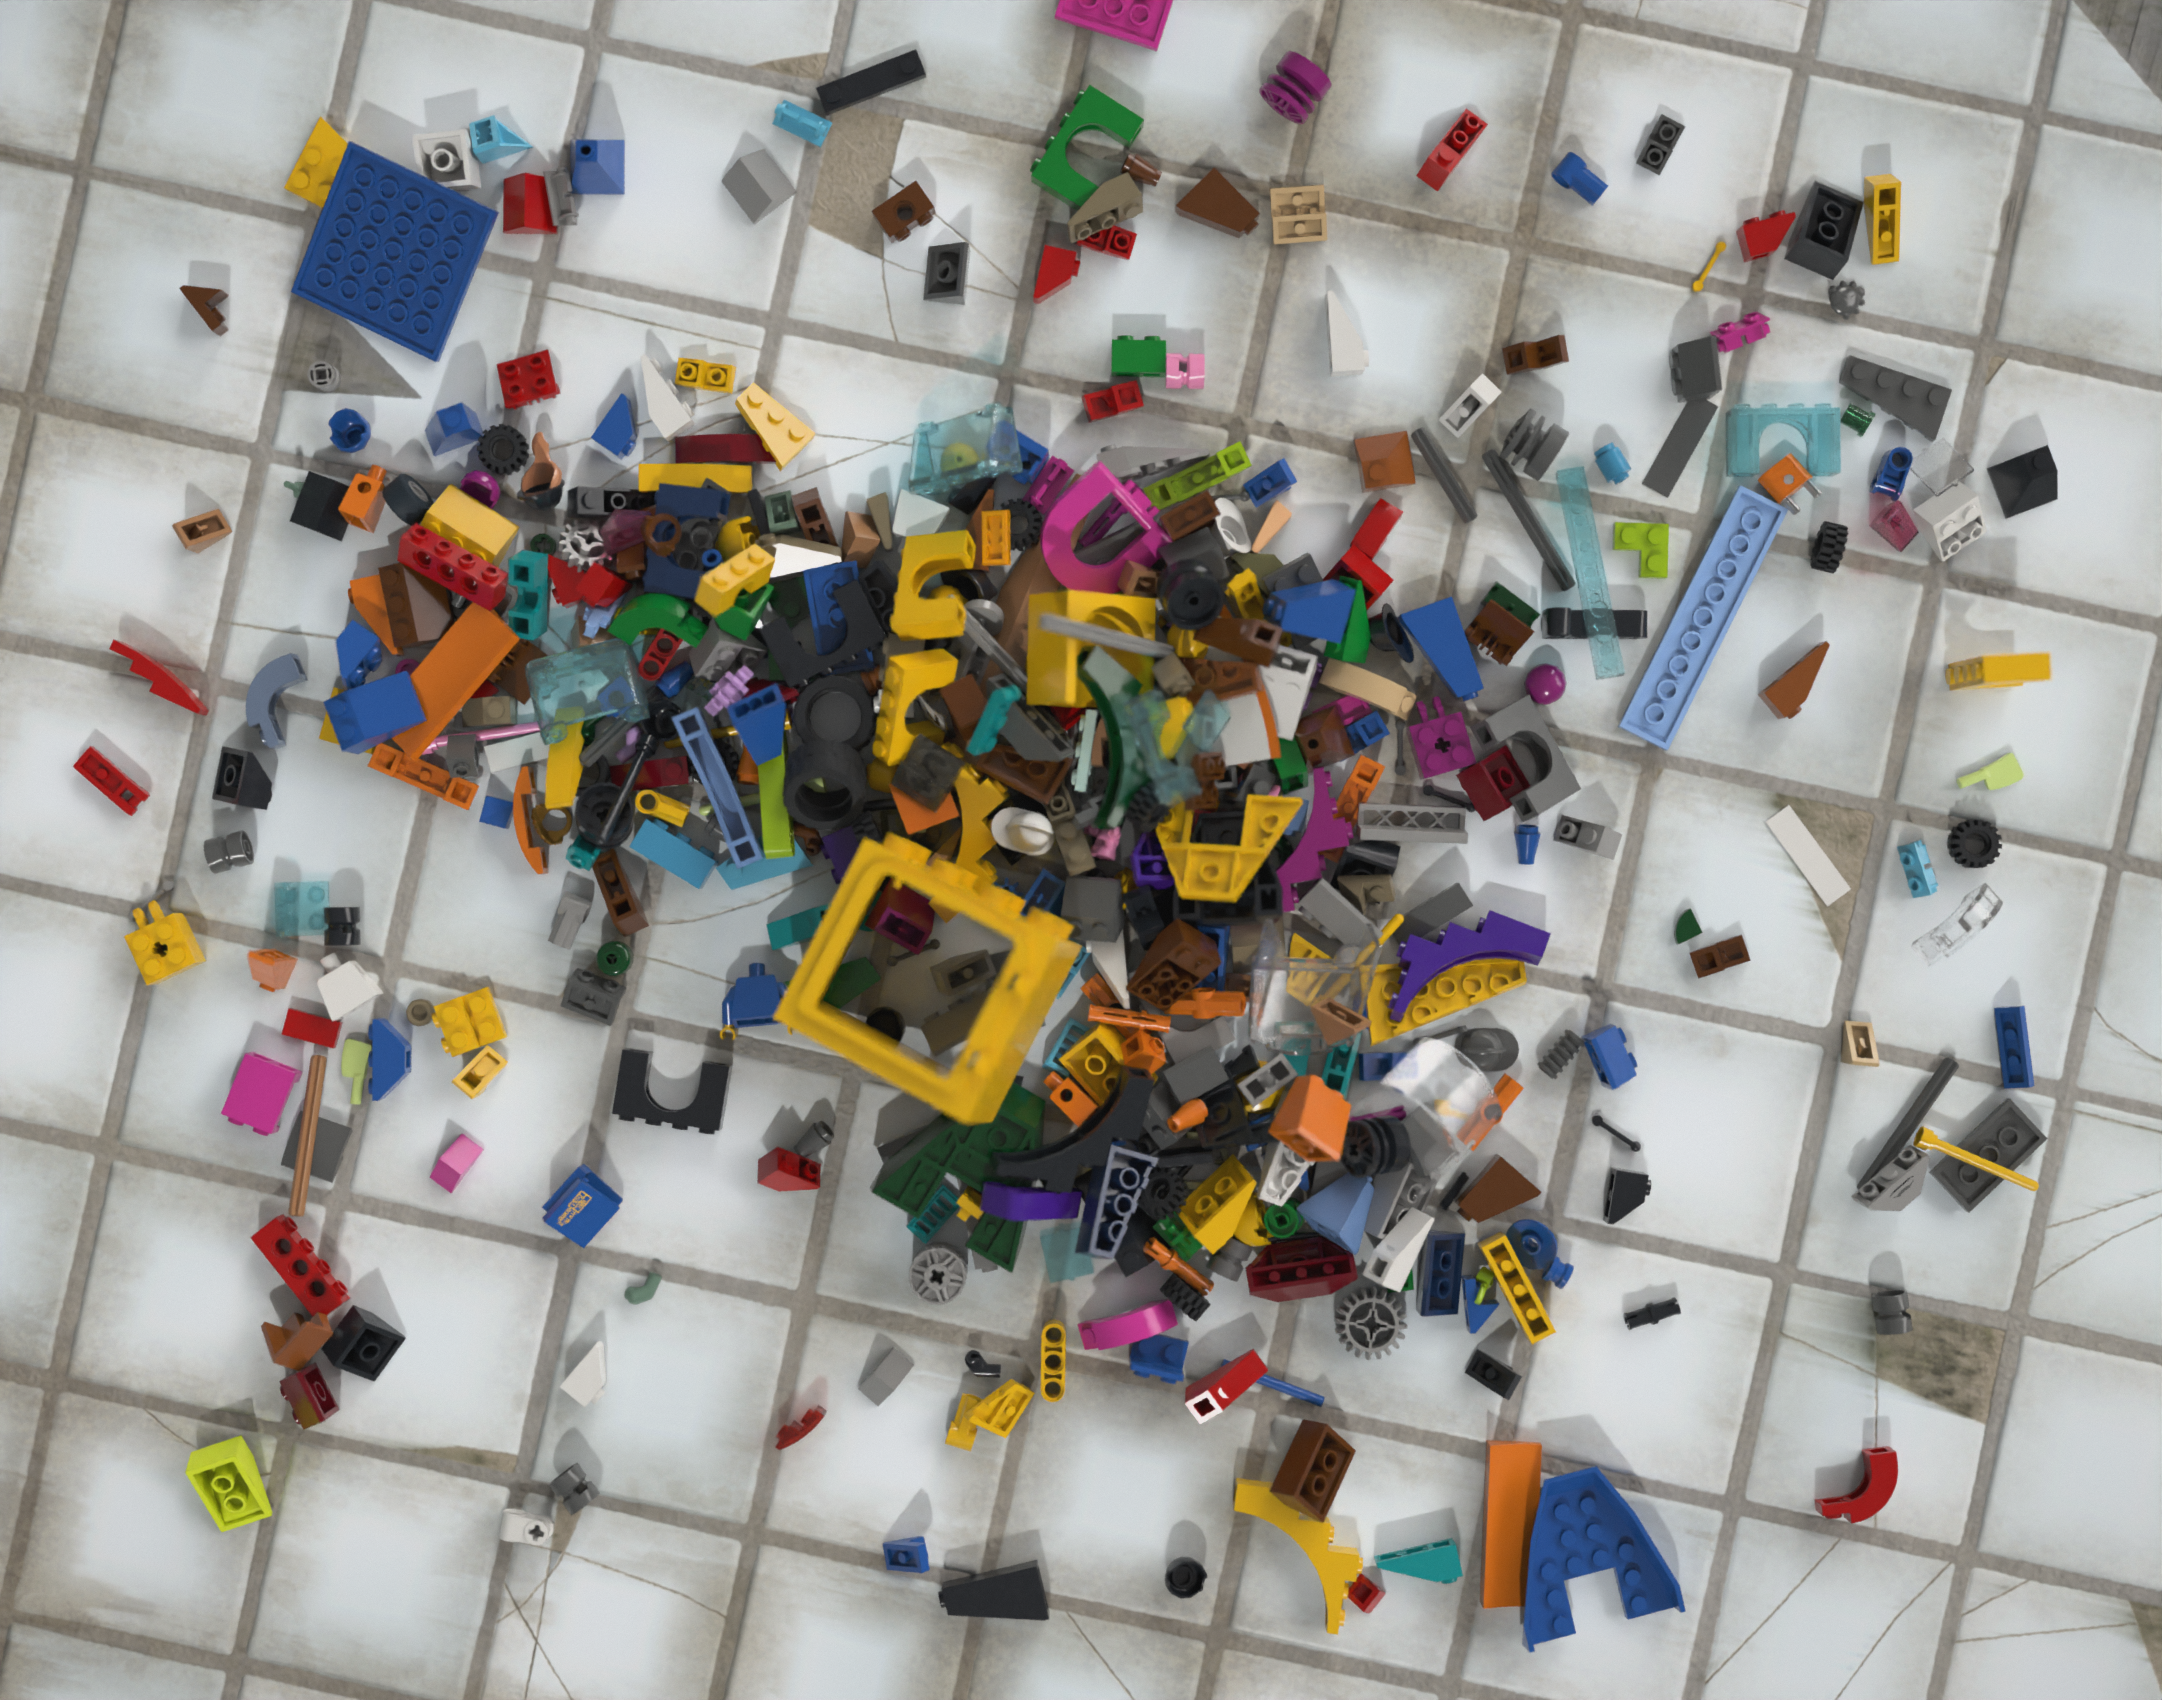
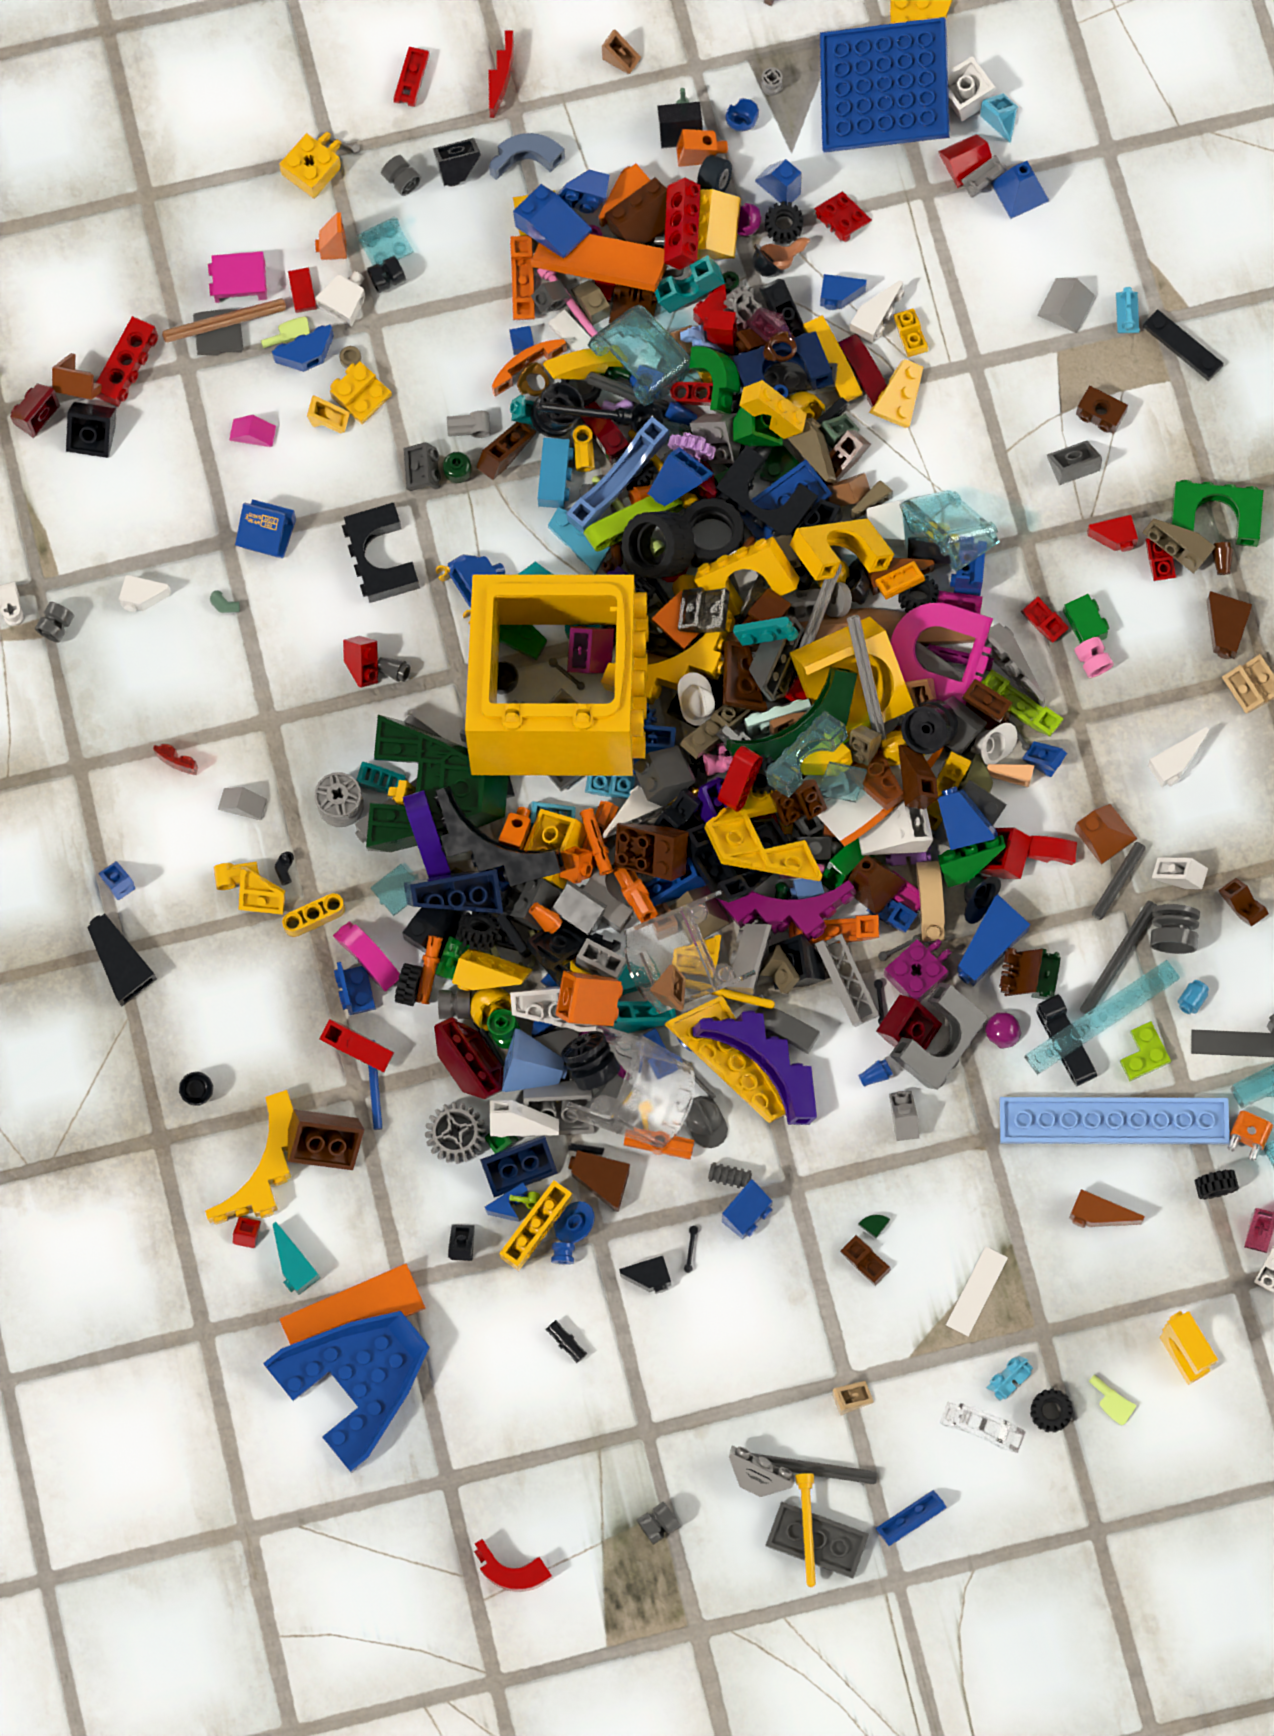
camera: 70 degrees right, 15 degrees down
none -> red beam [718,746,763,812]

